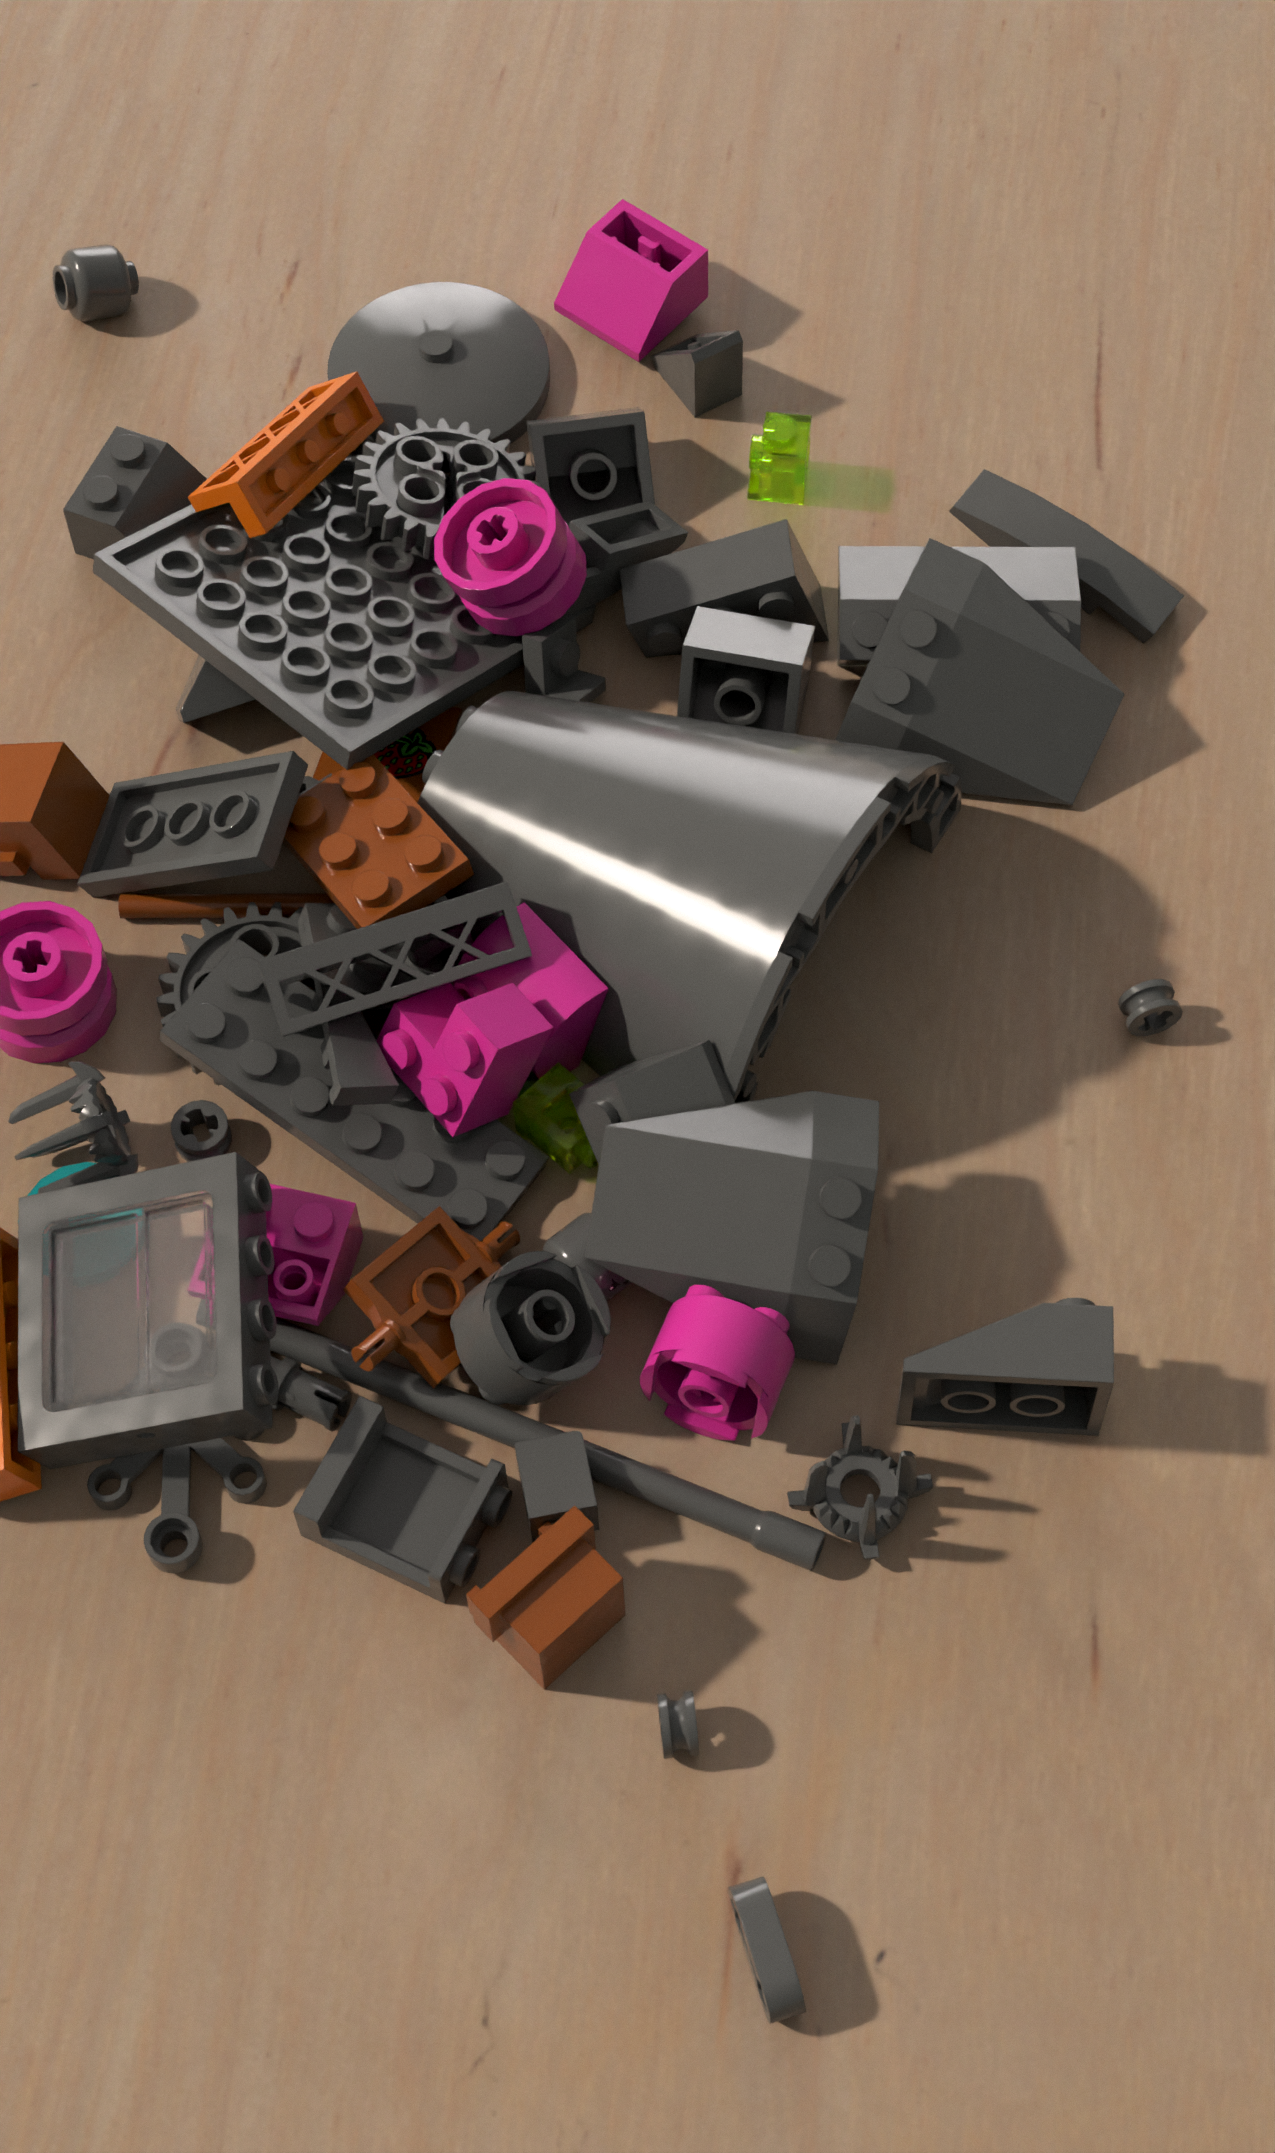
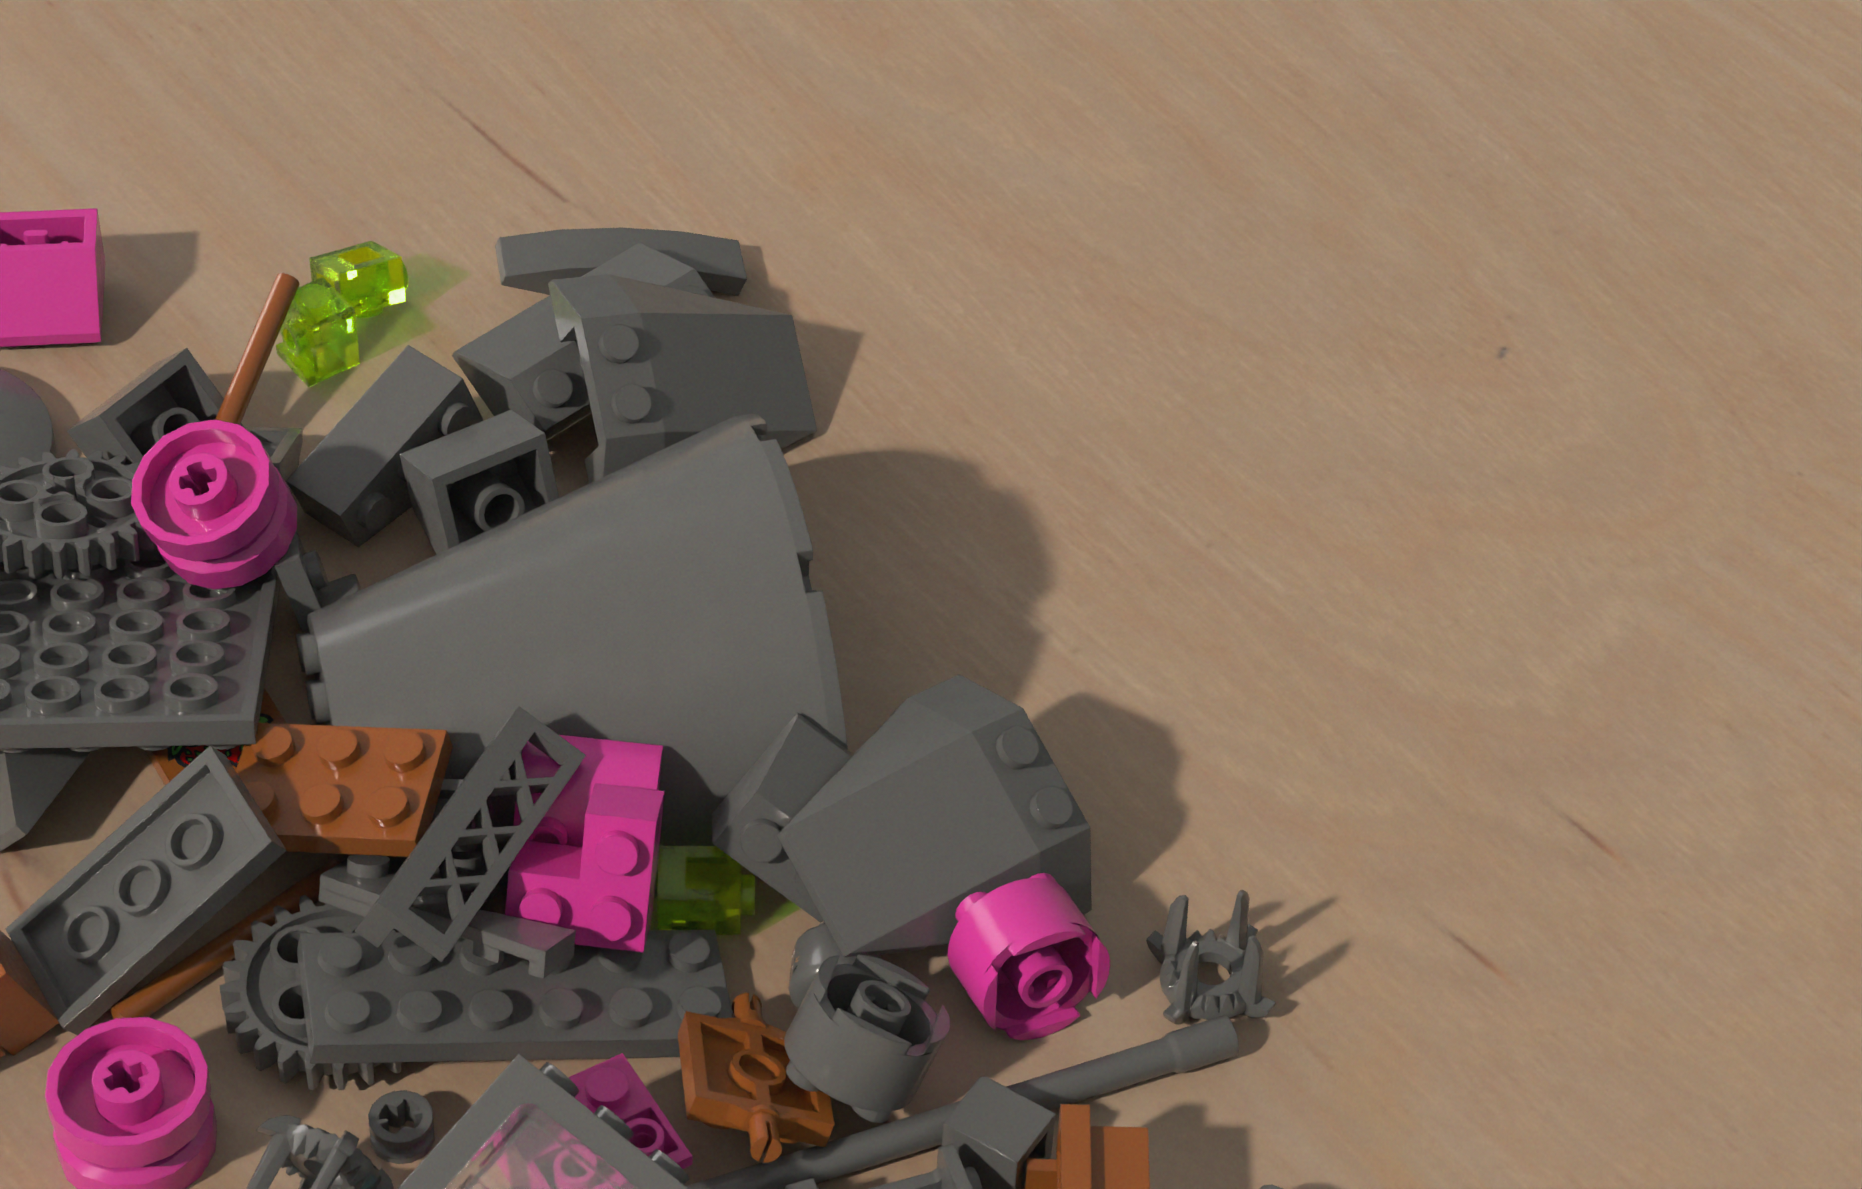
camera: 50 degrees left, 15 degrees down
dark grey slope [650,330,743,418] -> none
dark grey slope [896,1298,1114,1436] -> none
dark grey bush [1118,979,1183,1036] -> none
none -> dark orange bar [215,273,300,425]
none -> clear neon green brick [309,240,409,330]

